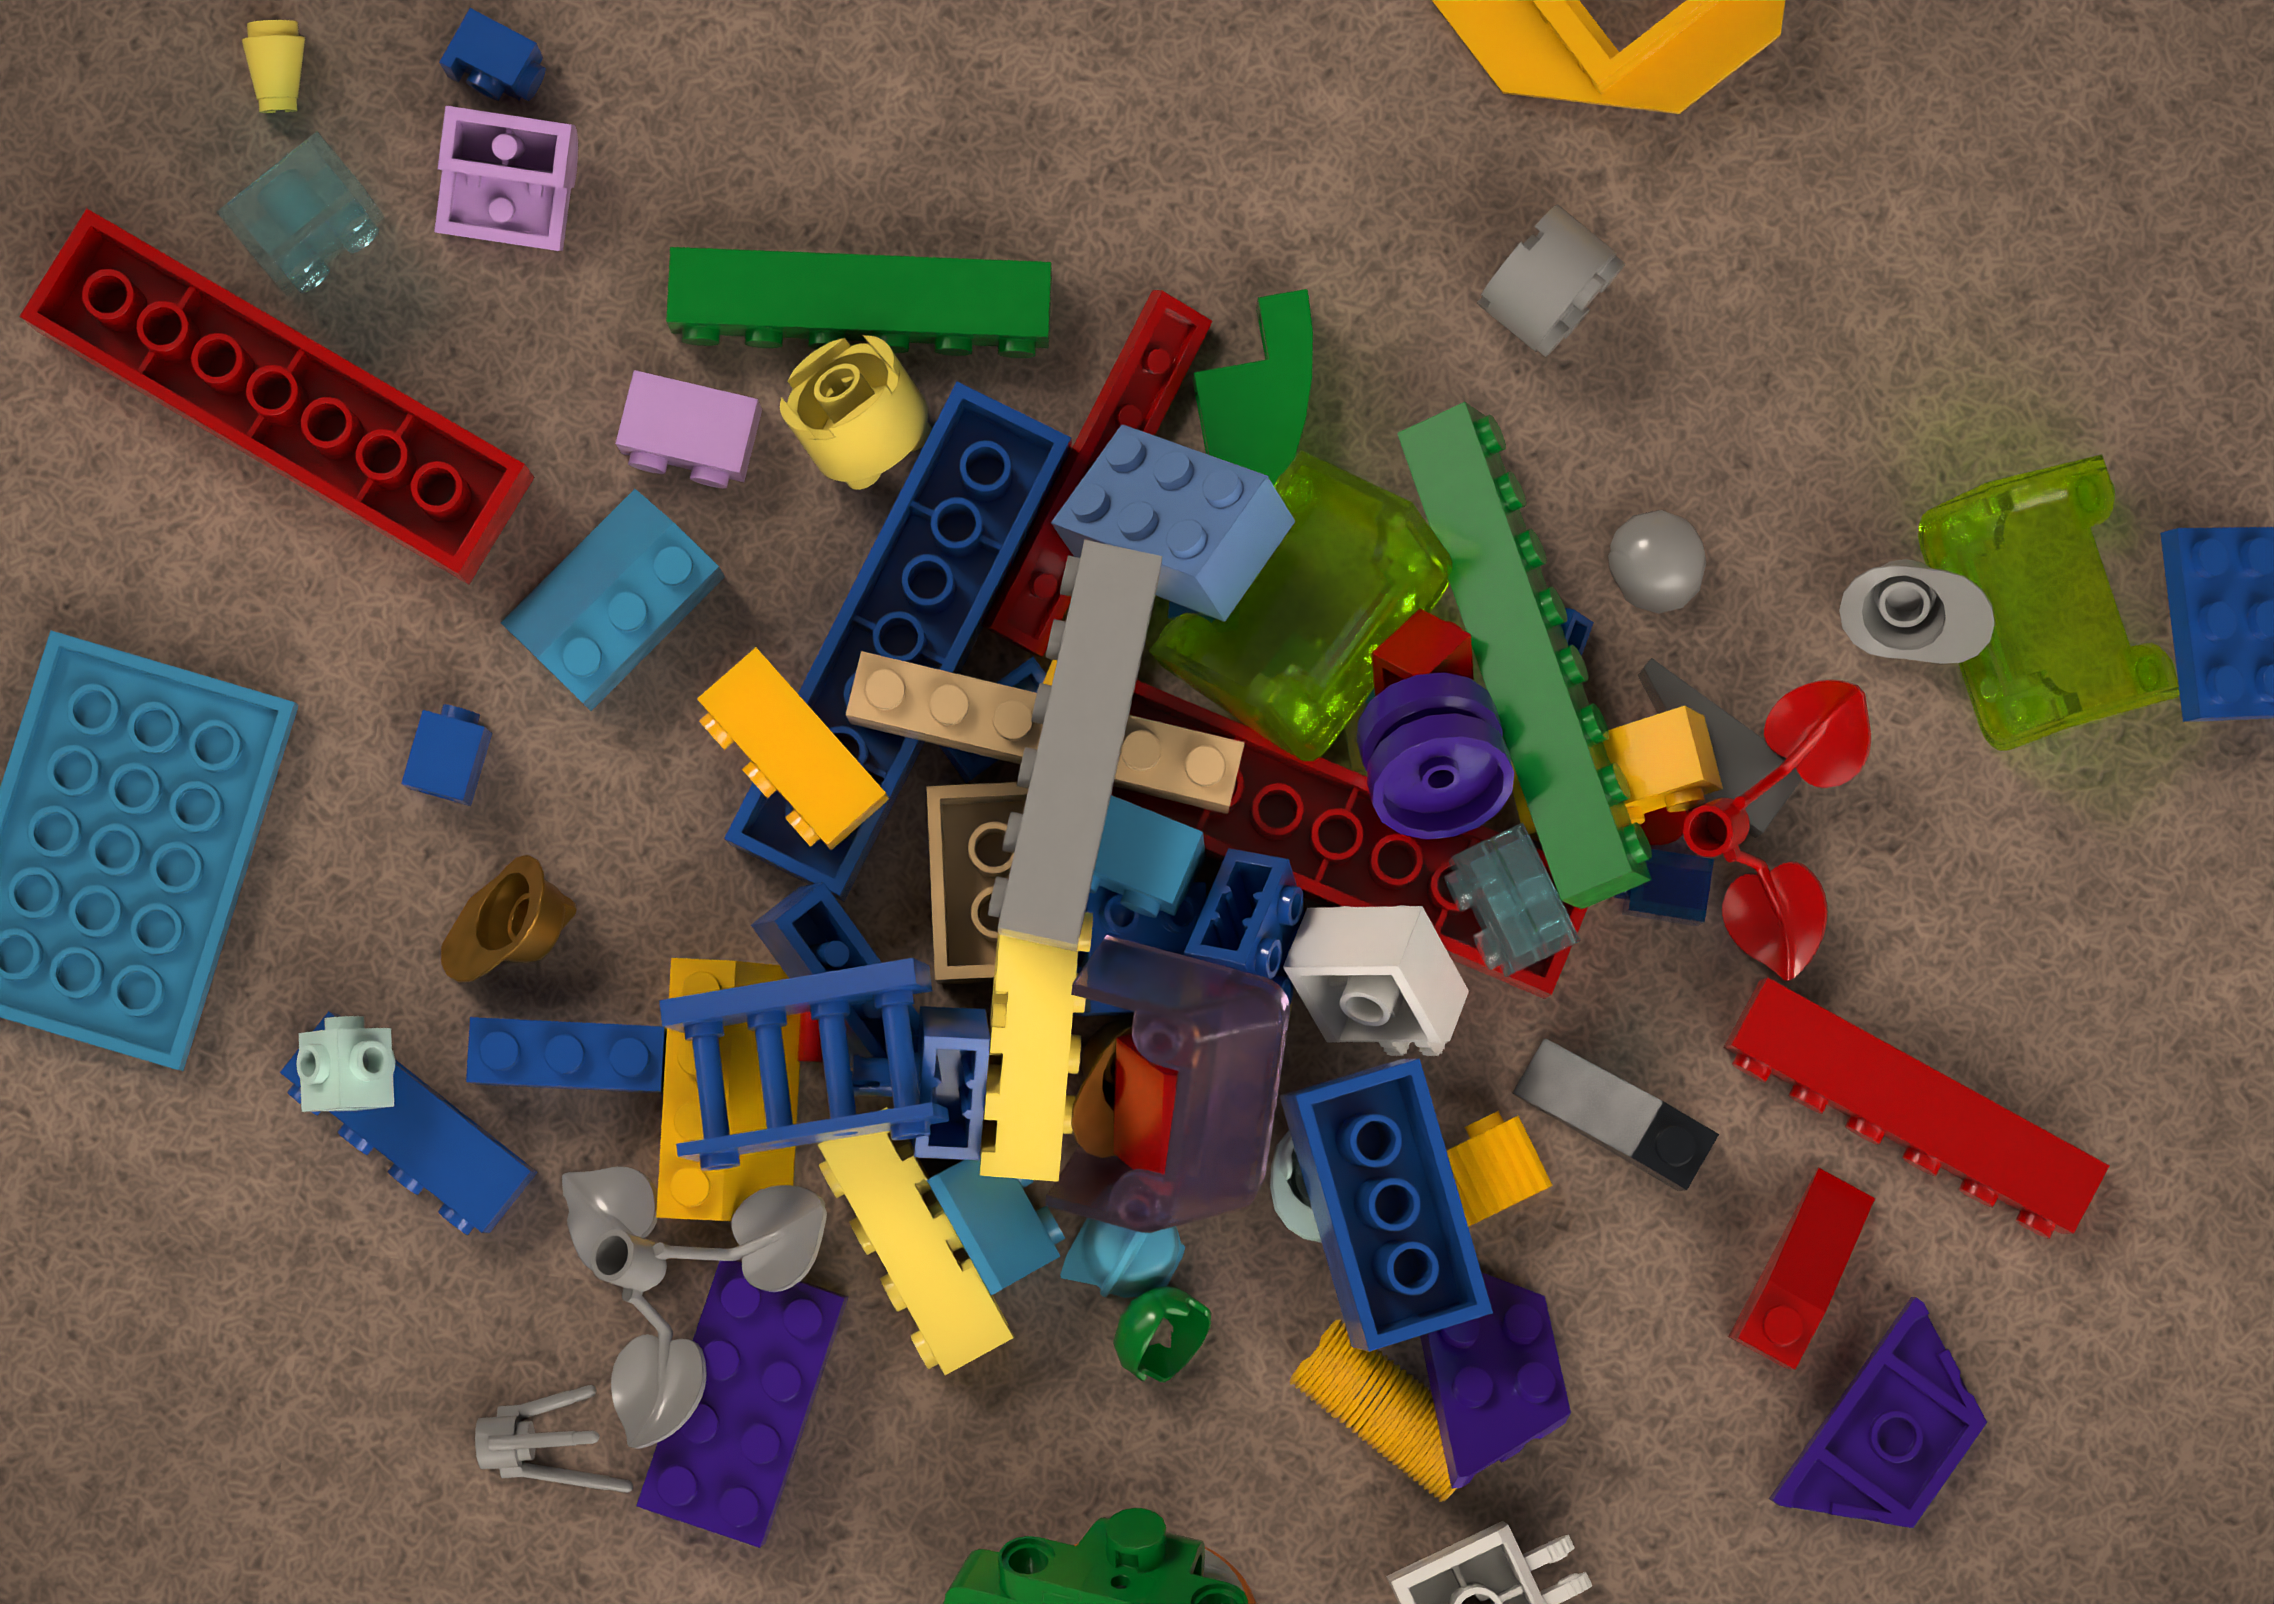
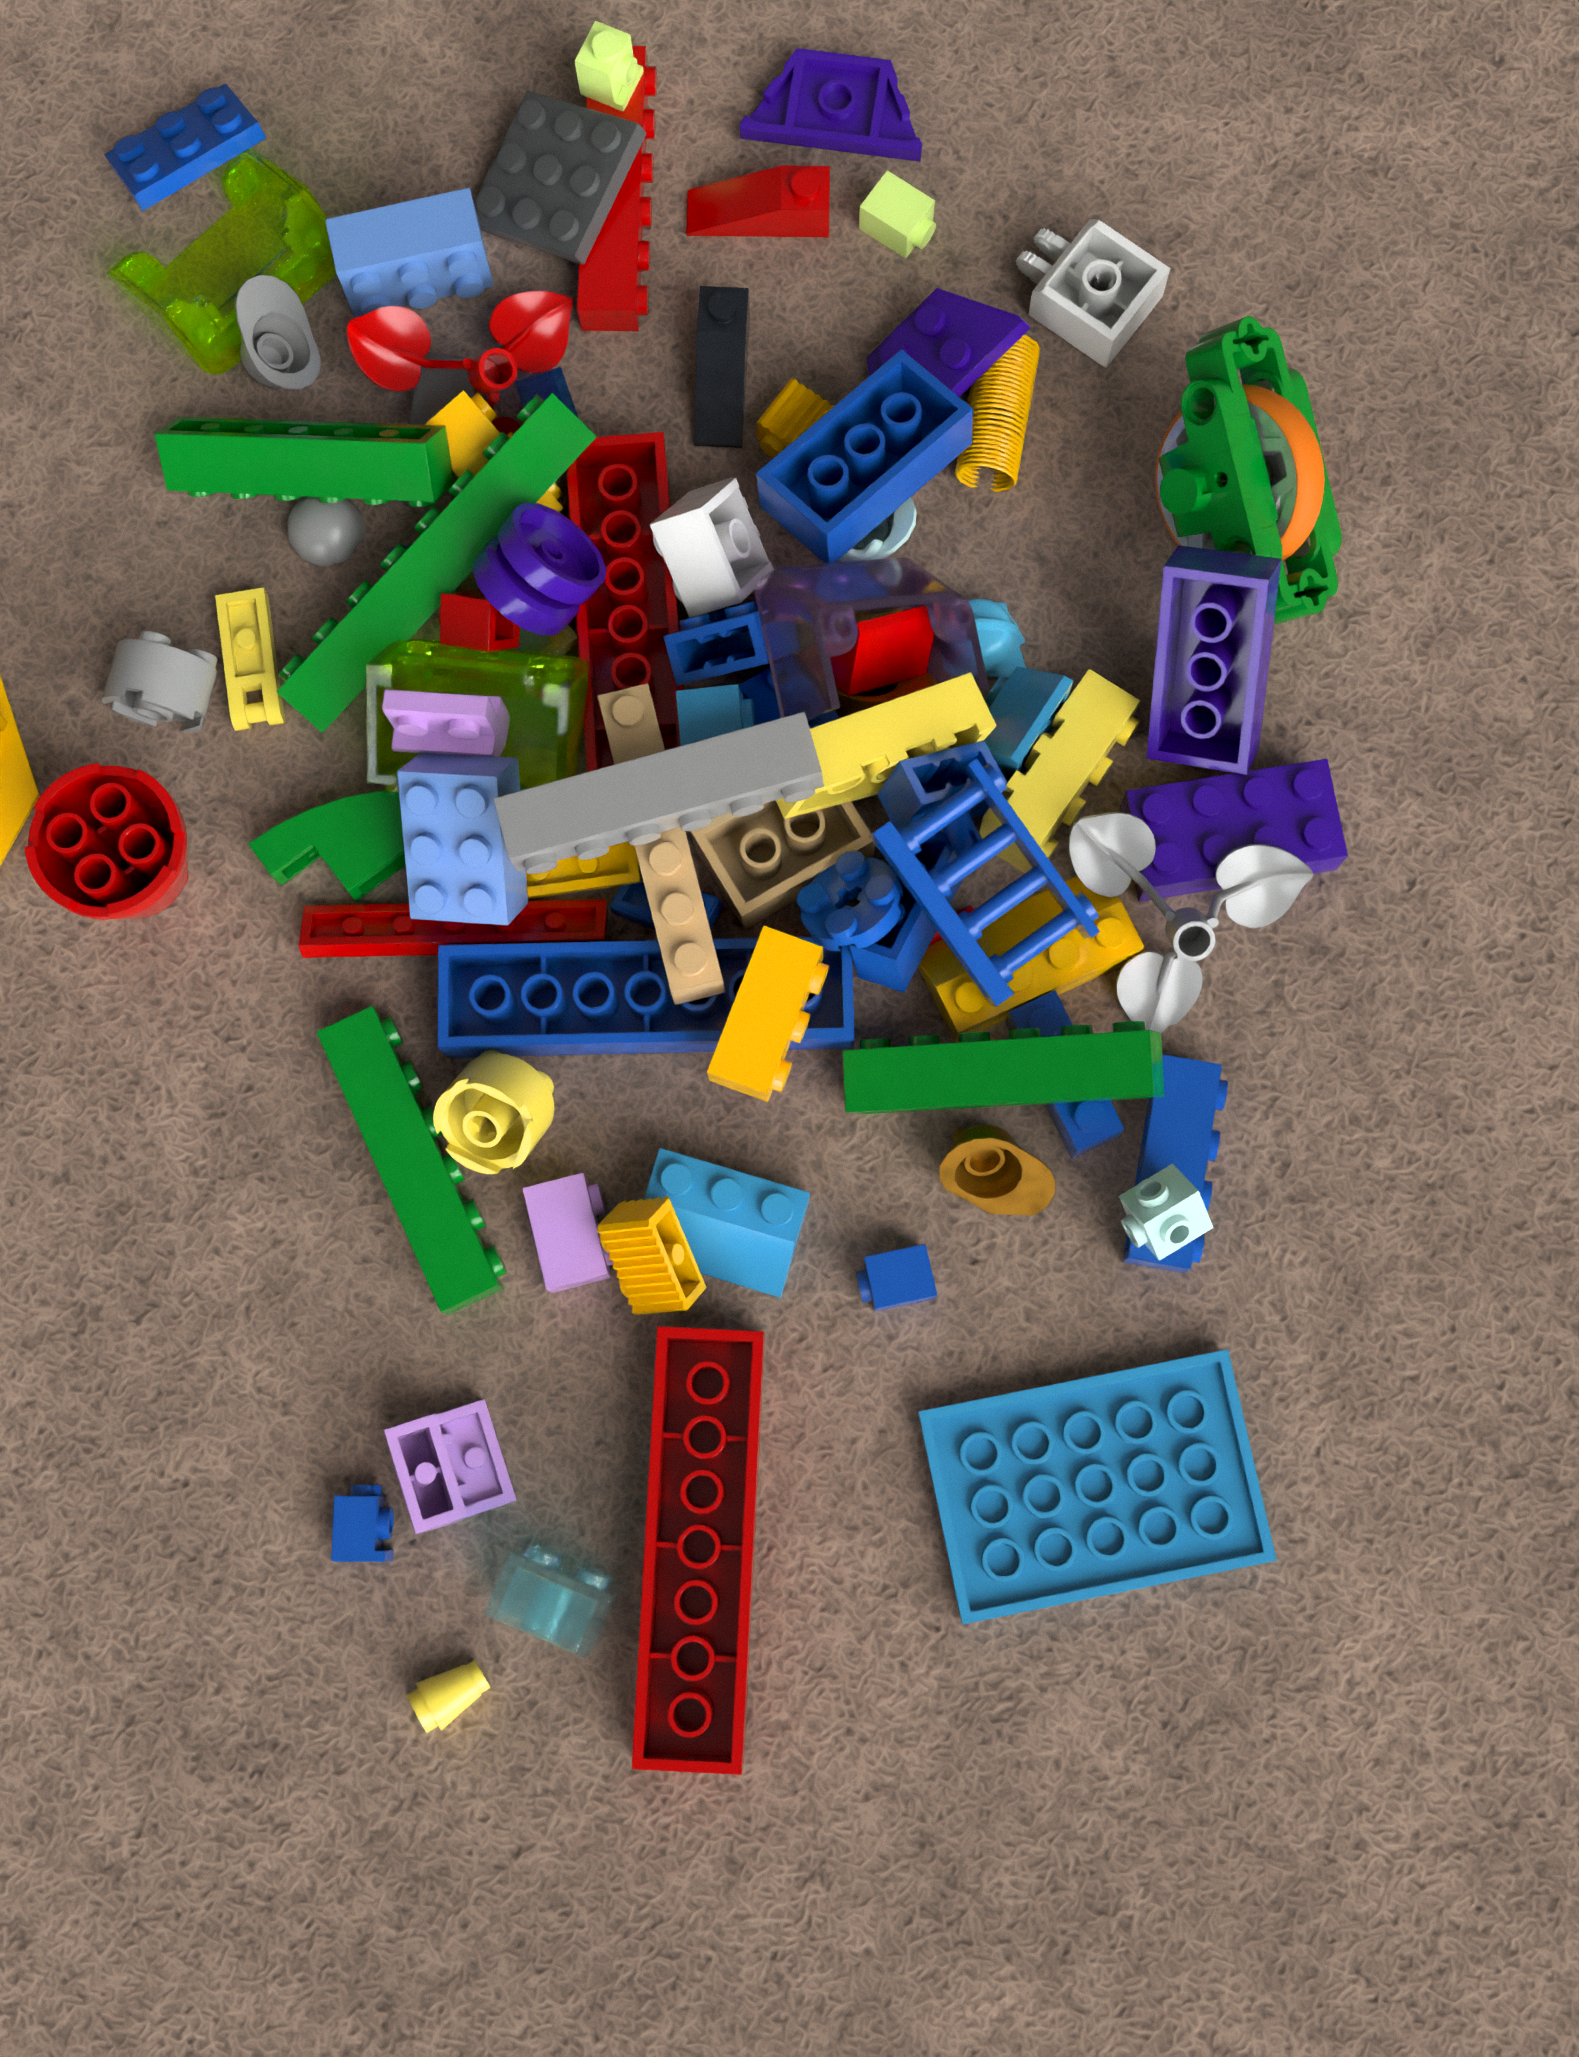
camera: 110 degrees left, 5 degrees down
light grey plant [475,1385,633,1493] -> none
green hair [1113,1286,1212,1383] -> none
clear light blue brick [1444,823,1581,978] -> none
none -> red cone [24,763,188,920]
none -> green brick [154,417,454,507]
none -> light yellow plate [215,587,286,731]
none -> medium blue brick [325,188,494,317]
none -> lavender brick [382,690,510,757]
none -> dark grey plate [474,90,647,265]
none -> yellowish green brick [575,21,644,112]
none -> yellow brick [597,1196,707,1315]
none -> blue plate [797,851,904,951]
none -> green brick [843,1021,1164,1114]
none -> yellowish green brick [859,170,936,258]
none -> dark purple brick [1147,545,1281,775]

